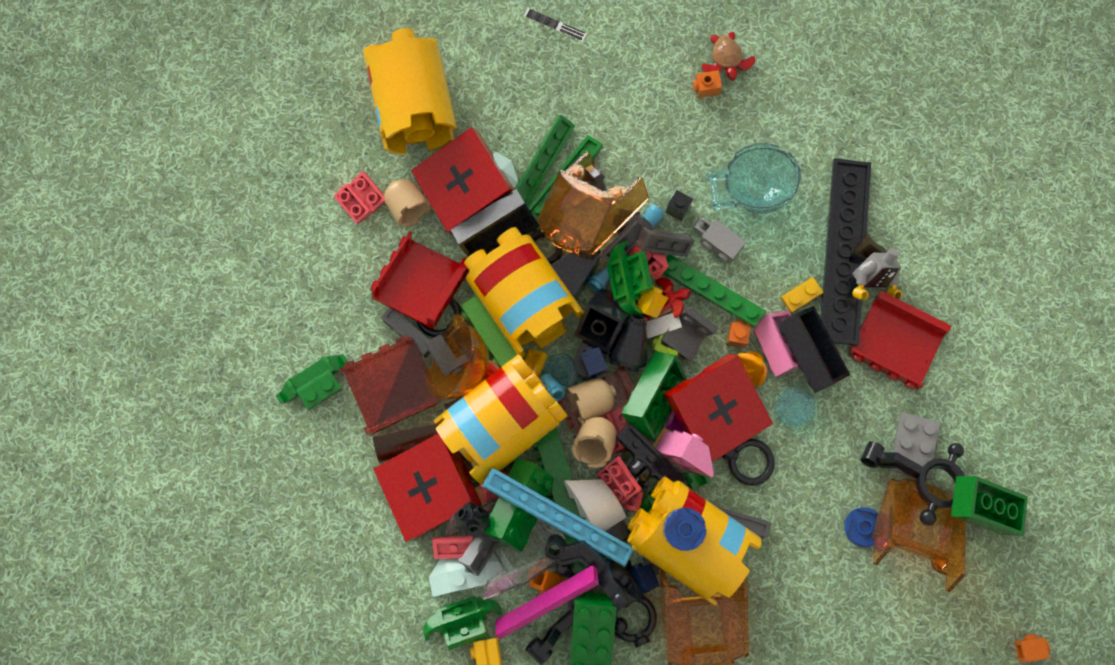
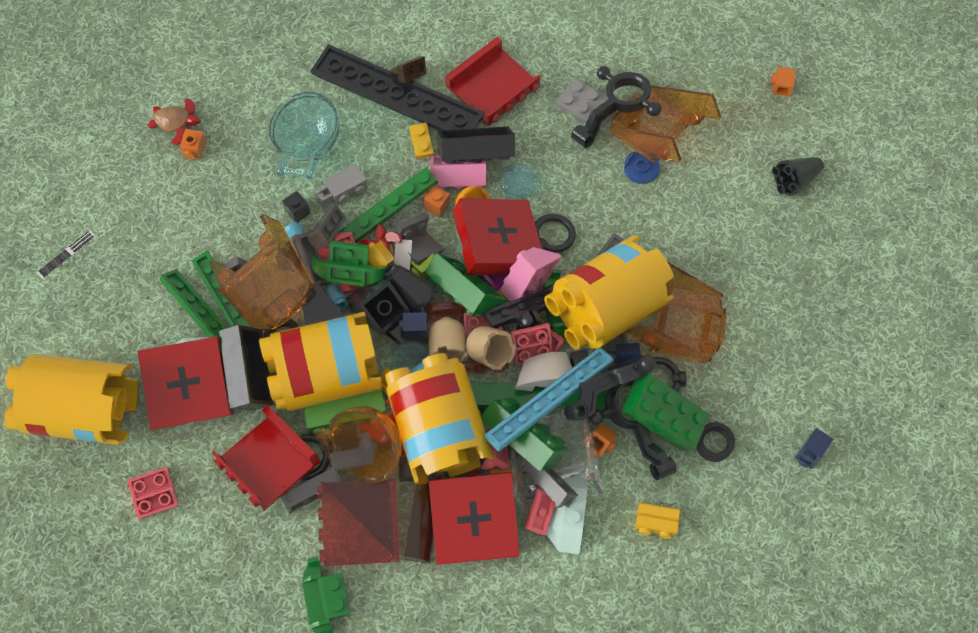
camera: 70 degrees left, 10 degrees down
tan cylinder [384,179,431,227] -> none
green plate [423,596,502,650] -> none
black brick [455,501,490,538] -> none
dark pink tile [496,565,599,639] -> none
blue tile [663,508,706,551] -> none
torso [852,248,902,300] -> none
green brick [951,476,1028,536] -> none

